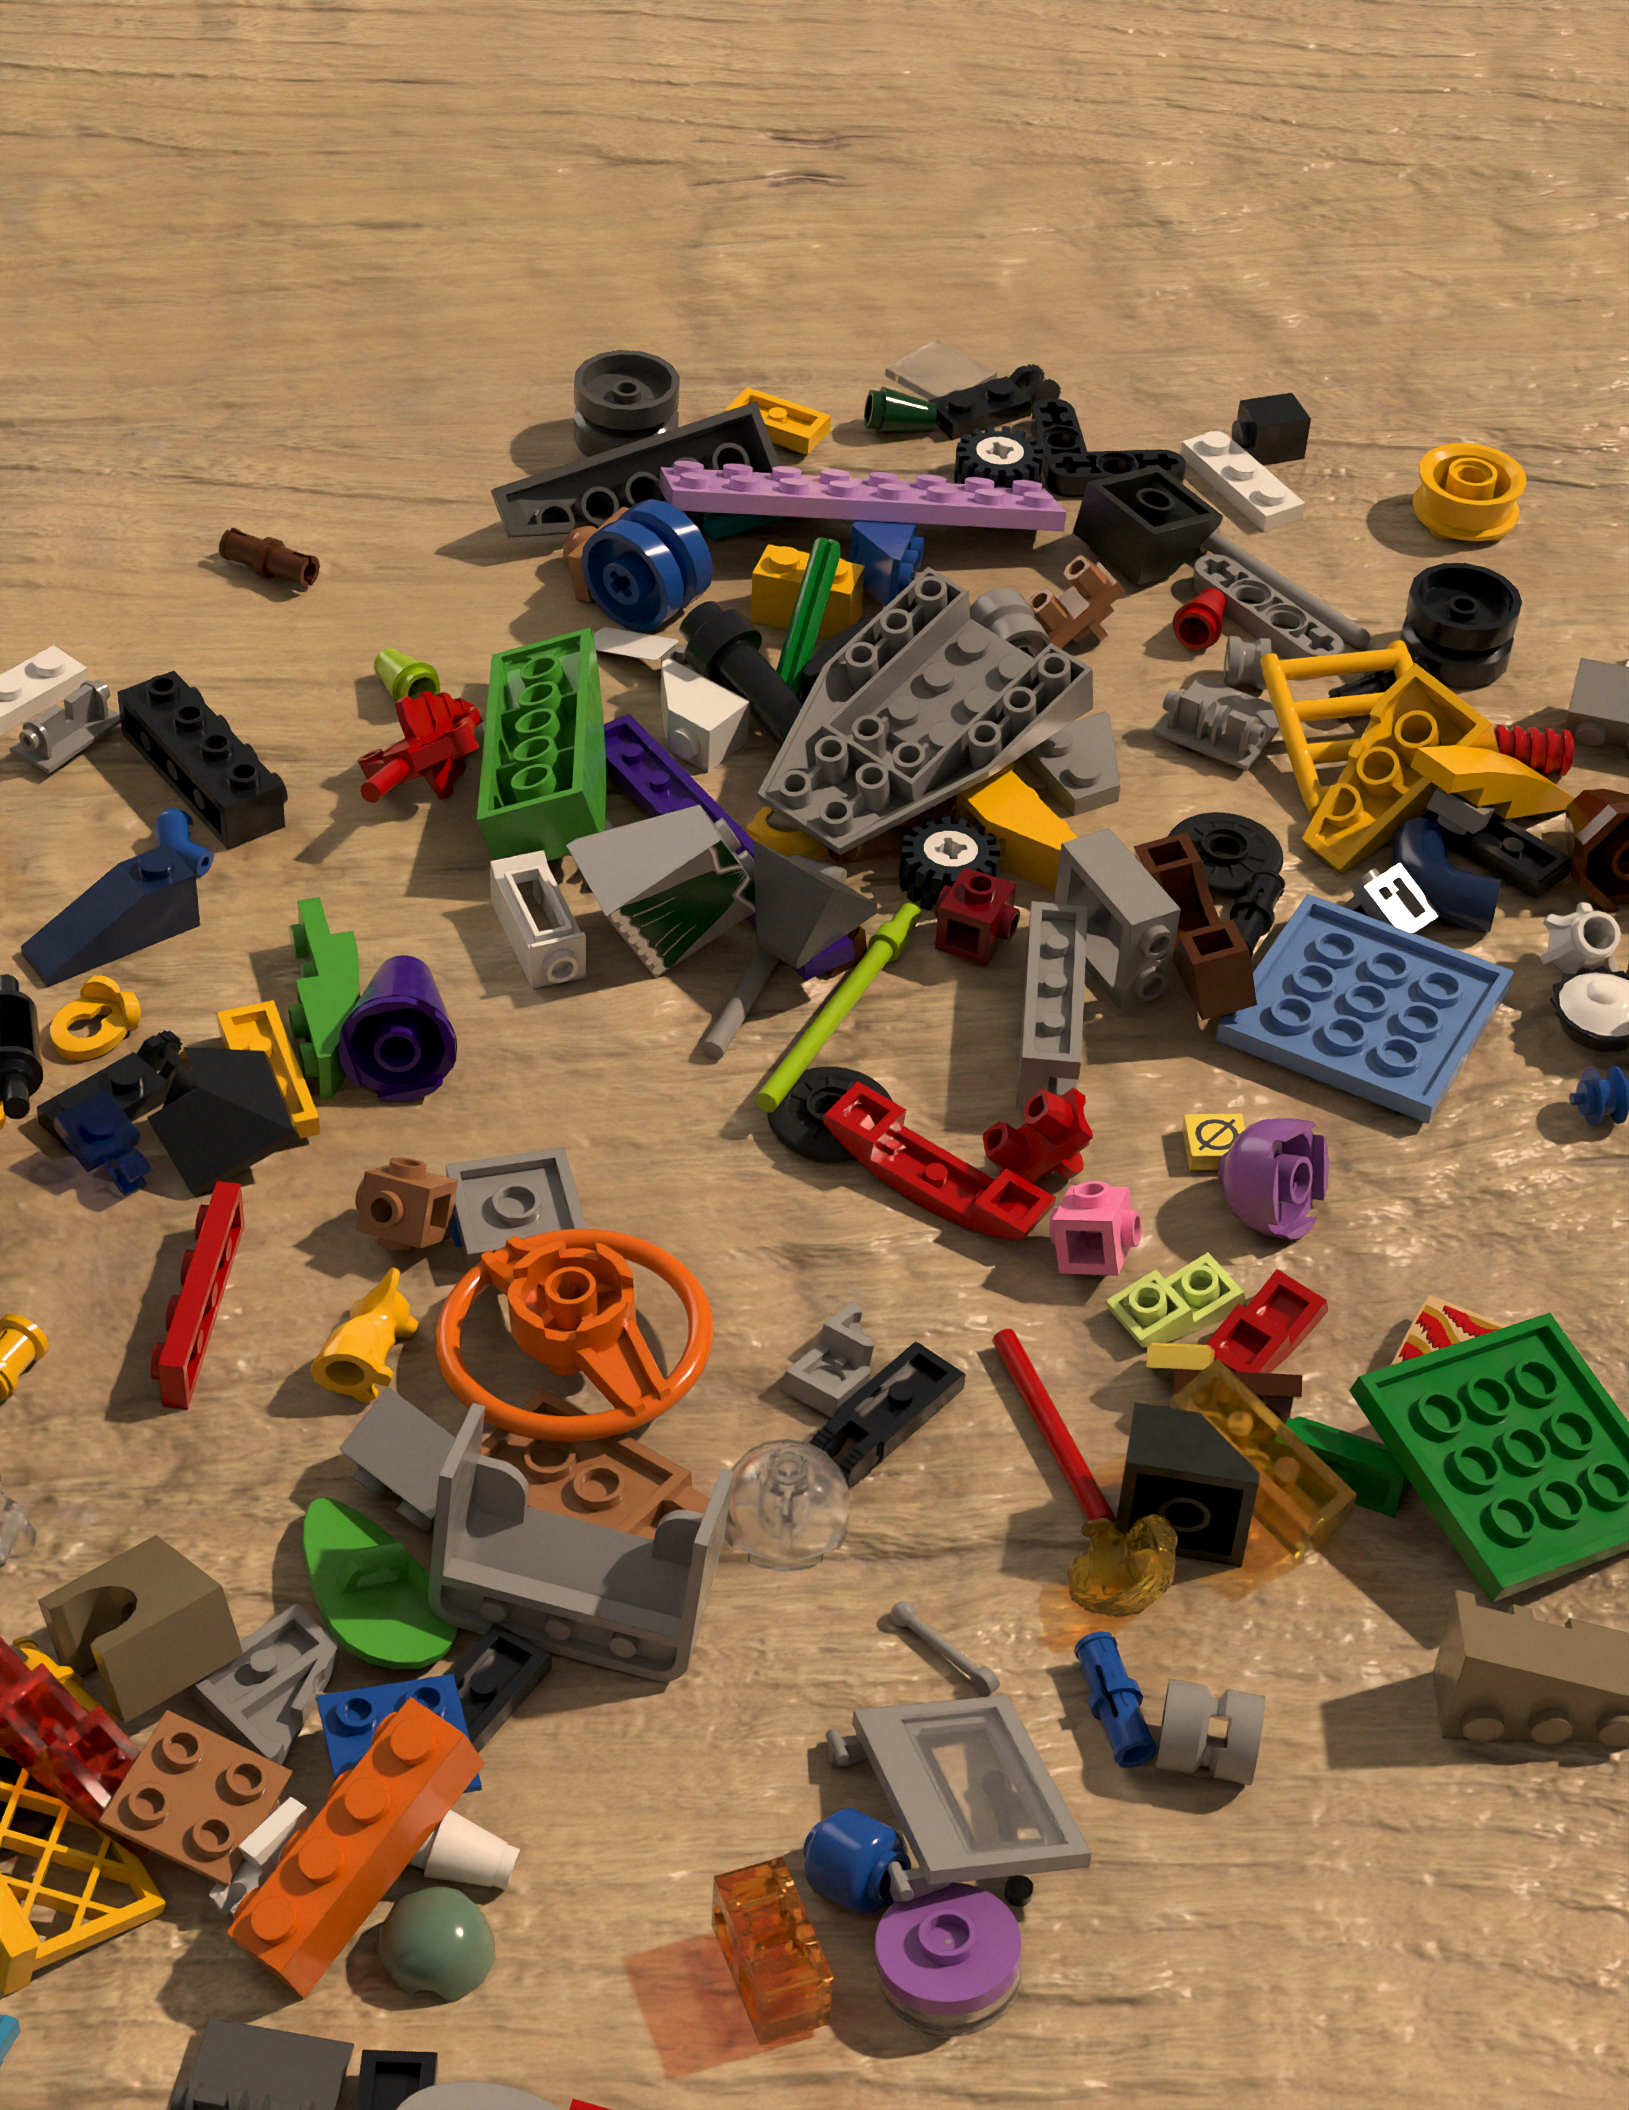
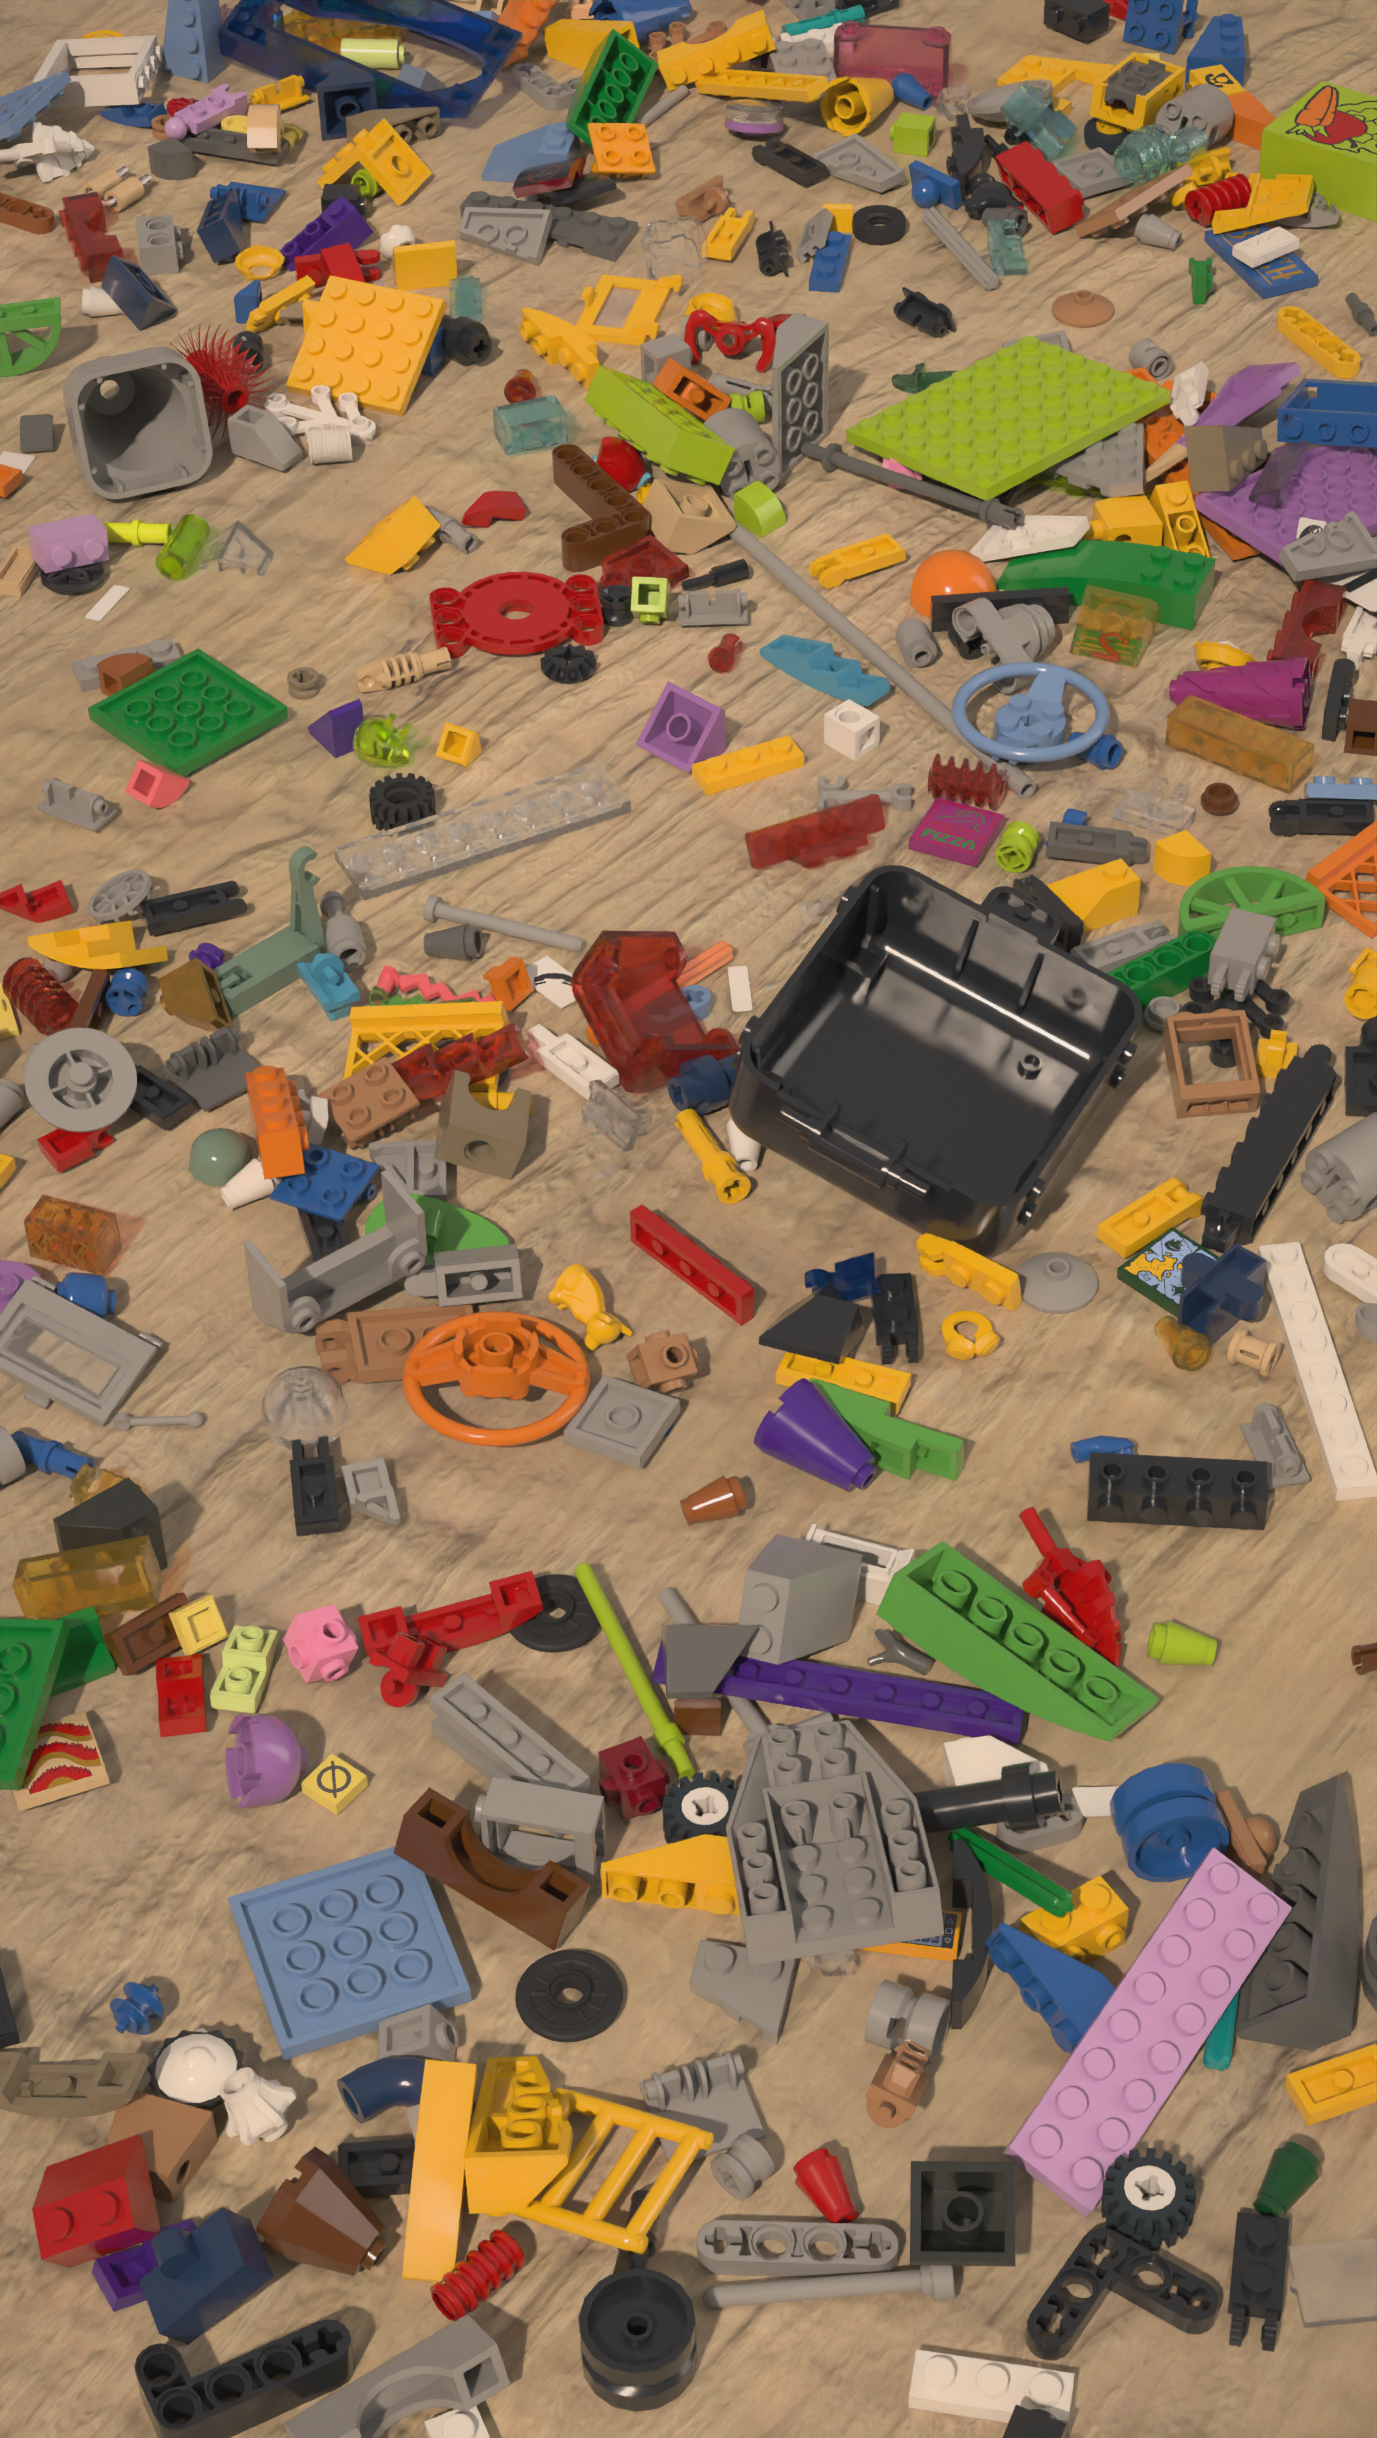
camera: 135 degrees right, 0 degrees up
dark blue slope [21,844,200,987] -> none
red bar [992,1329,1116,1532] -> none
black pin [1229,869,1285,960] -> none
none -> dark orange cone [679,1475,748,1525]

